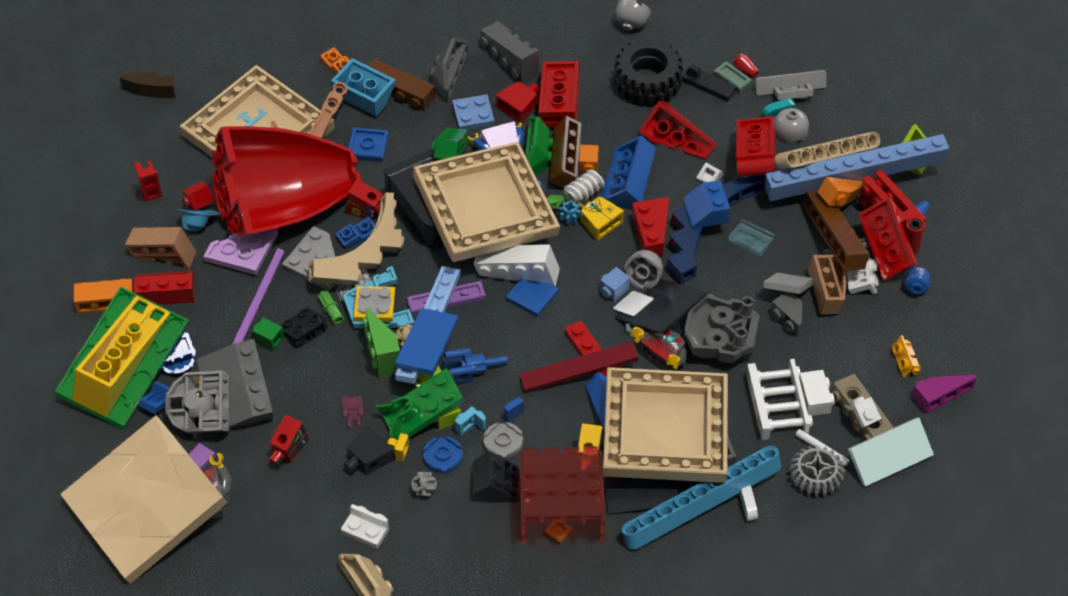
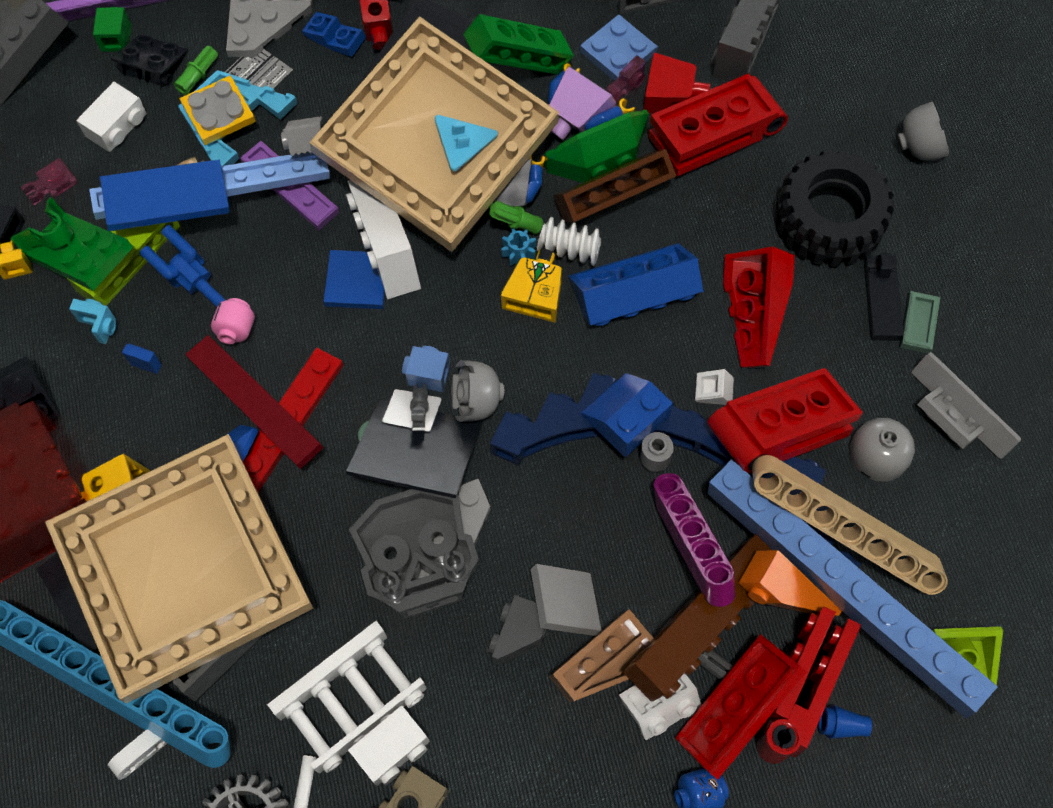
camera: 60 degrees right, 15 degrees up
tan arch [309,192,404,286] -> none
bright green slope [363,308,400,378] -> none
blue tile [423,436,463,473] -> none
light grey tile [483,422,523,459] -> none
orange brick [579,145,598,173] -> none
torso [630,327,687,371] -> none
red wedge [632,197,669,257] -> none
clear light blue plate [728,219,775,257] -> none
red cone [733,53,760,78] -> none
teal beam [762,98,797,119] -> none
none -> white brick [76,82,147,152]
none -> bright pink head [211,298,255,344]
none -> light grey brick [281,116,324,156]
none -> dark grey piece [410,383,429,431]
none -> medium azure piece [435,115,498,171]
none -> clear pink plate [606,55,645,103]
none -> light grey brick [640,432,674,472]
none -> magenta beam [654,473,735,607]

